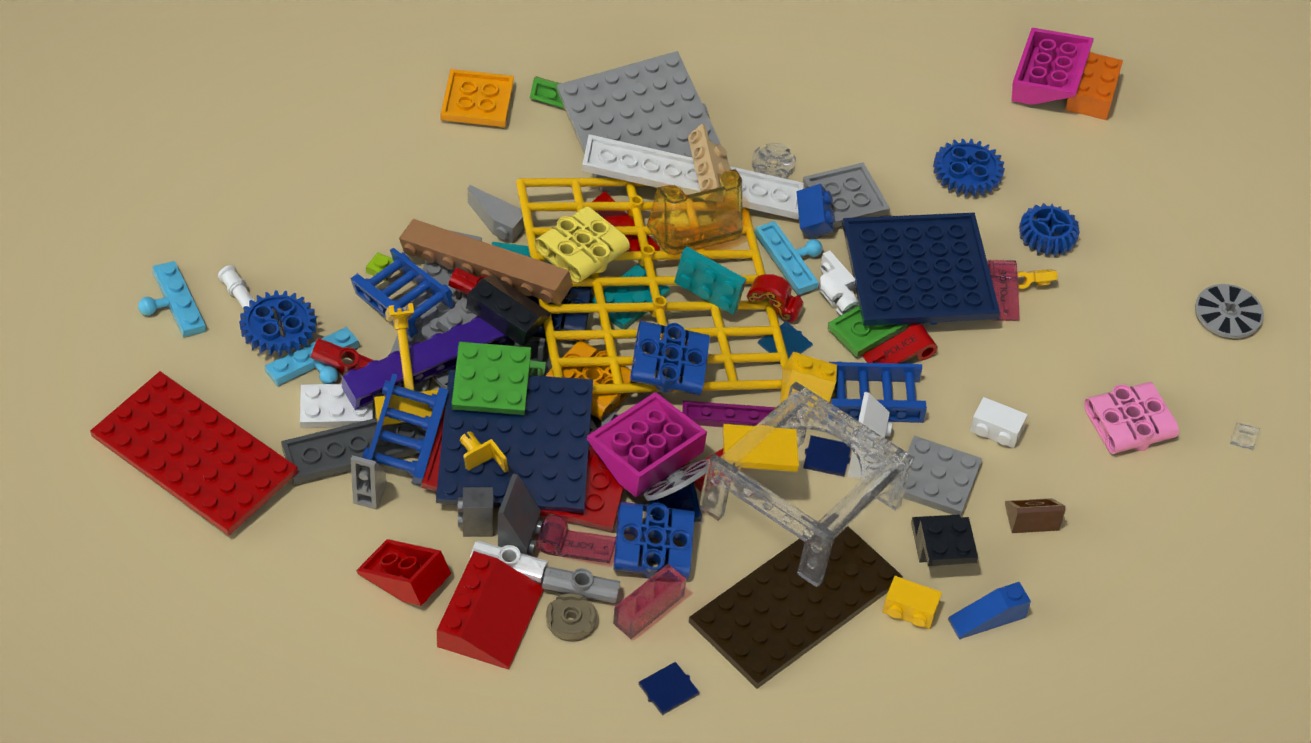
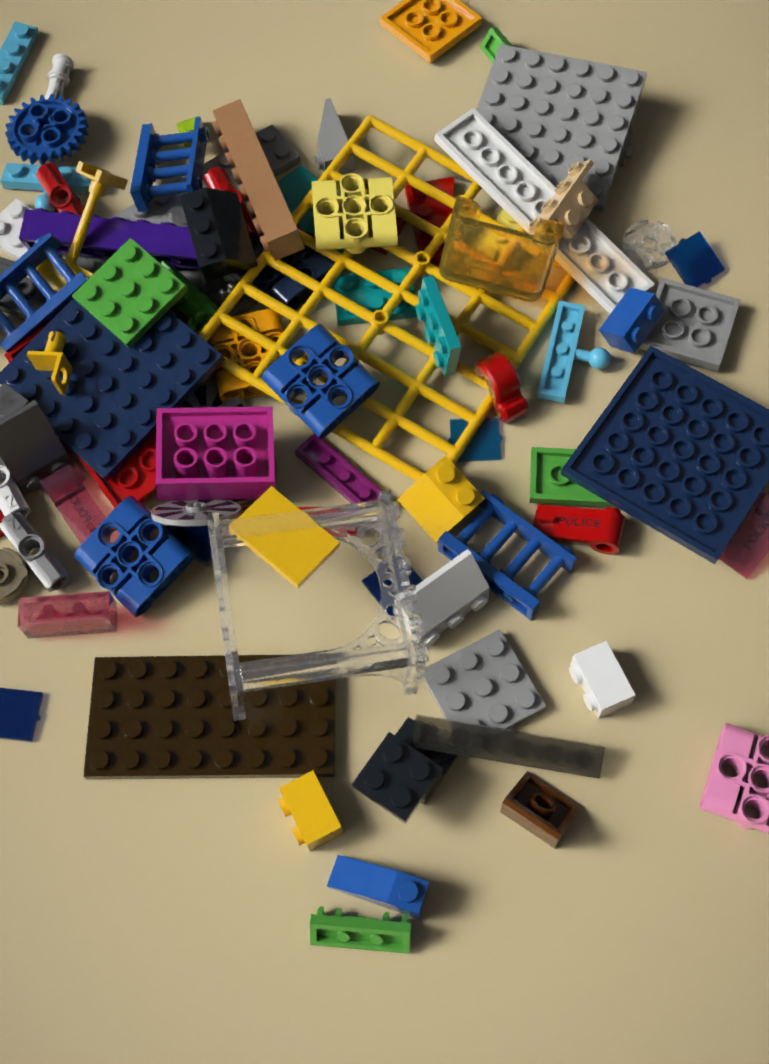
camera: 50 degrees right, 15 degrees up
white plate [819,250,859,316] -> none
none -> bright green plate [310,906,411,954]
none -> clear smoke plate [411,714,605,779]
none -> clear blue piece [665,231,725,287]

